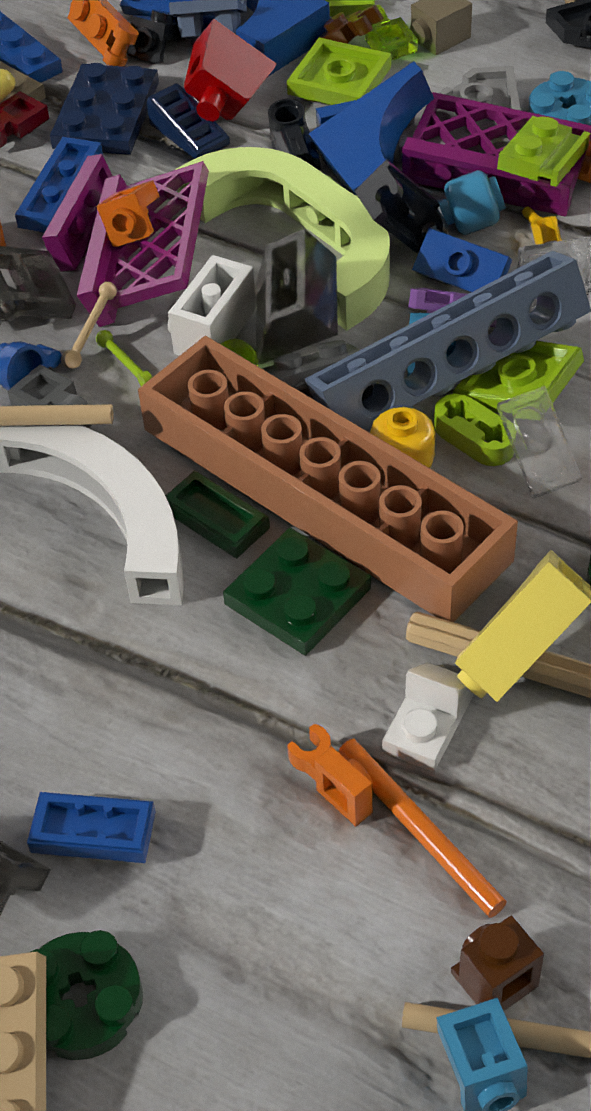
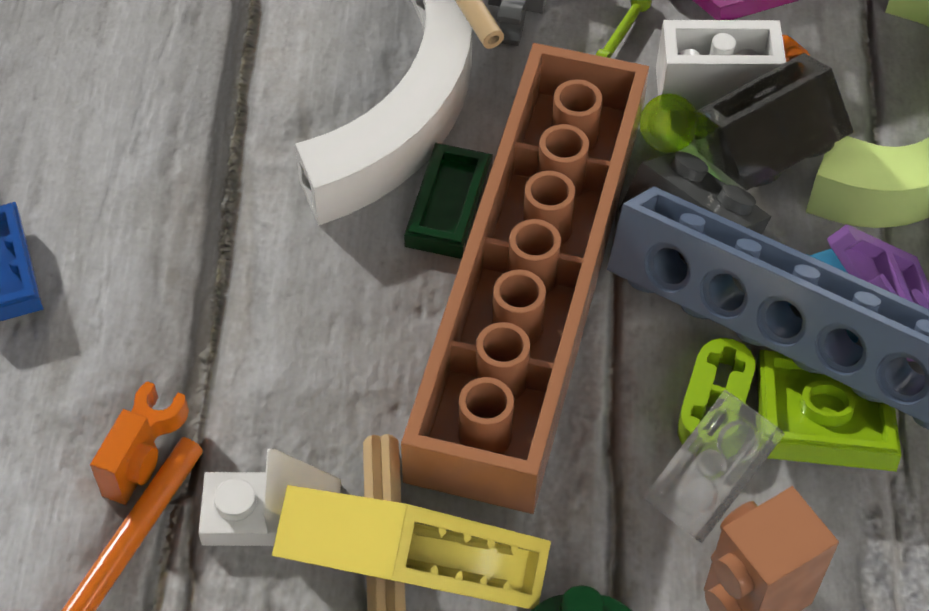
camera: 60 degrees right, 5 degrees up
dark green plate [223,527,371,656] -> none
yellow head [370,407,435,468] -> none

